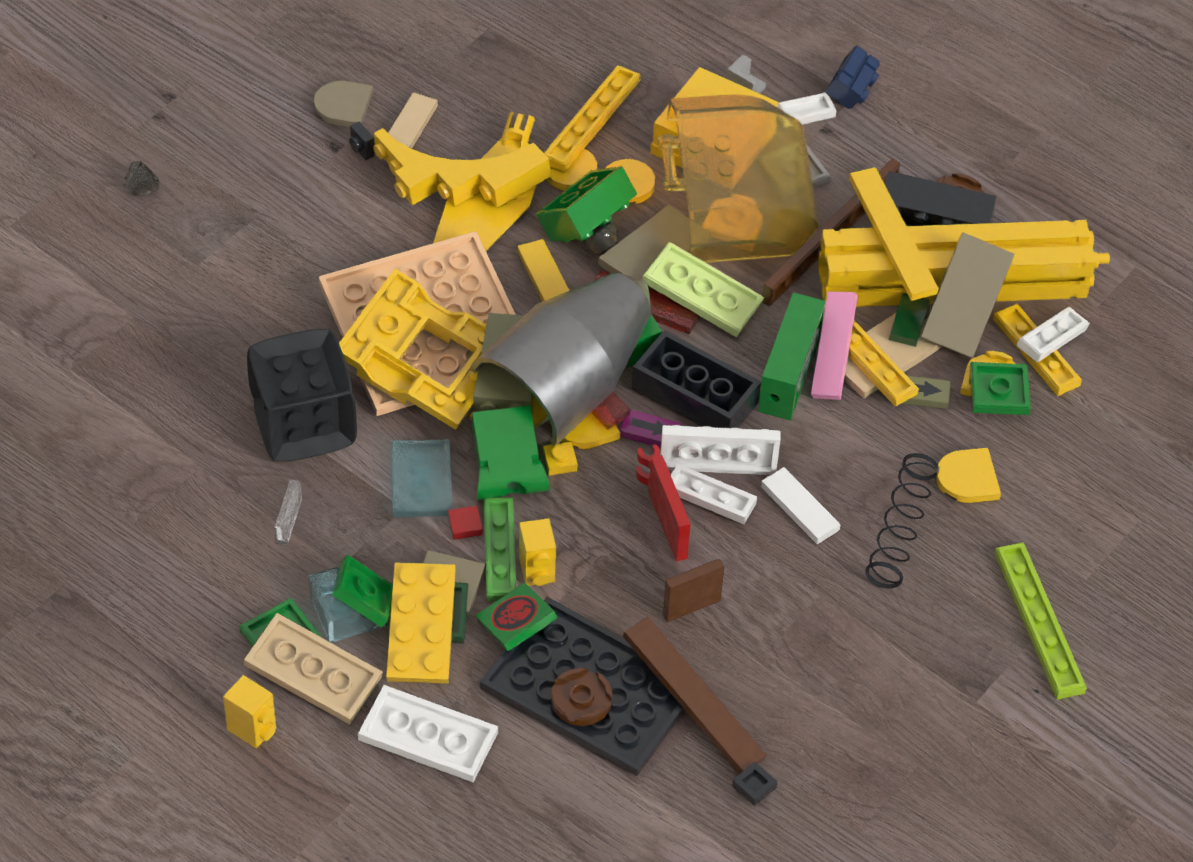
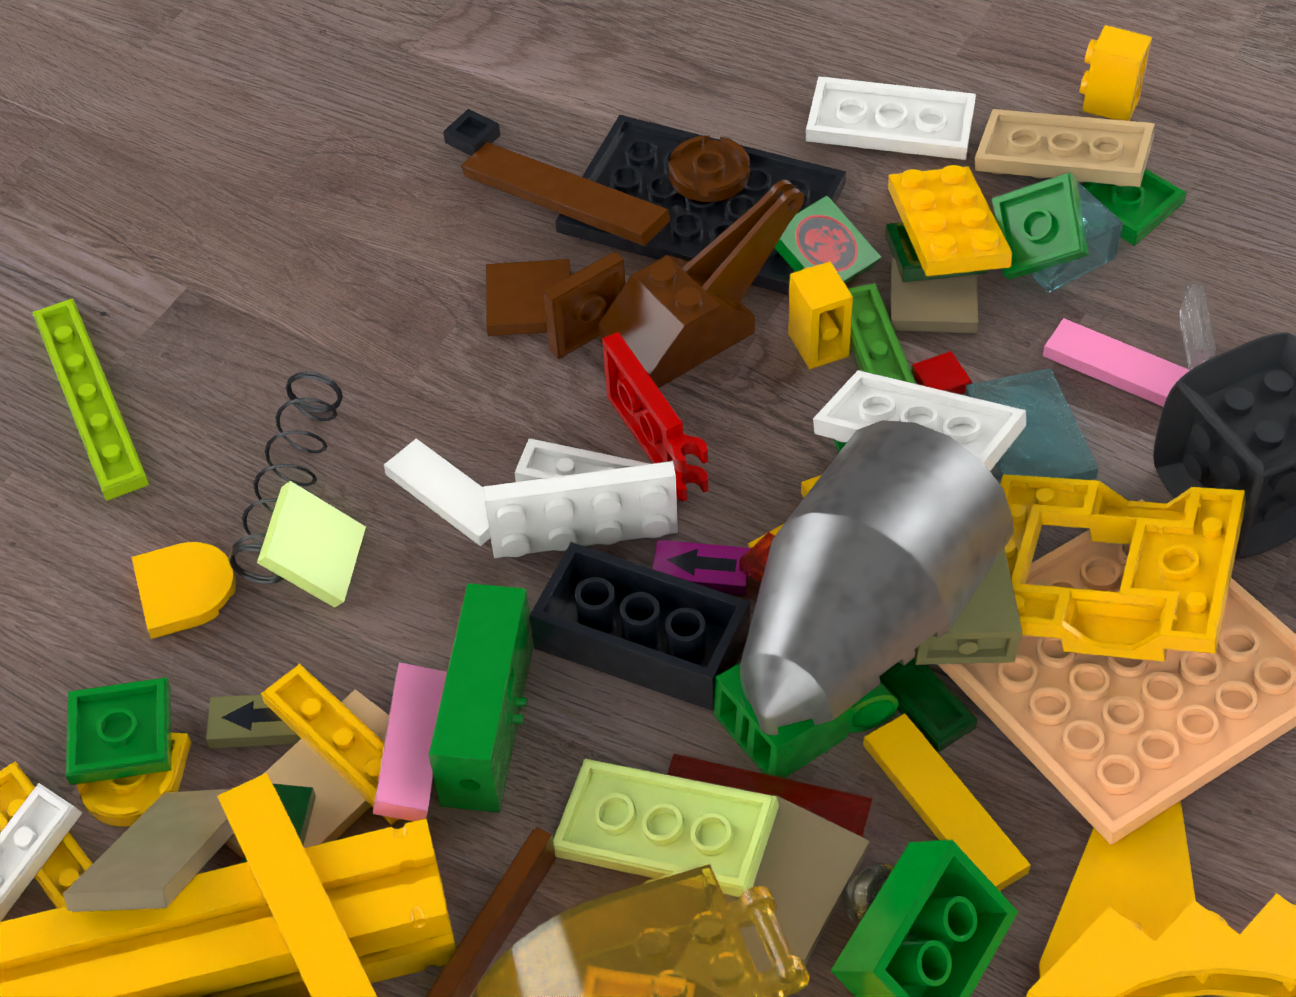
camera: 175 degrees right, 0 degrees up
none -> yellowish green tile [257,481,366,608]
none -> reddish brown tile [486,259,571,336]
none -> reddish brown slope [599,180,804,388]
none -> white plate [813,370,1026,471]
none -> bright pink tile [1043,318,1190,407]

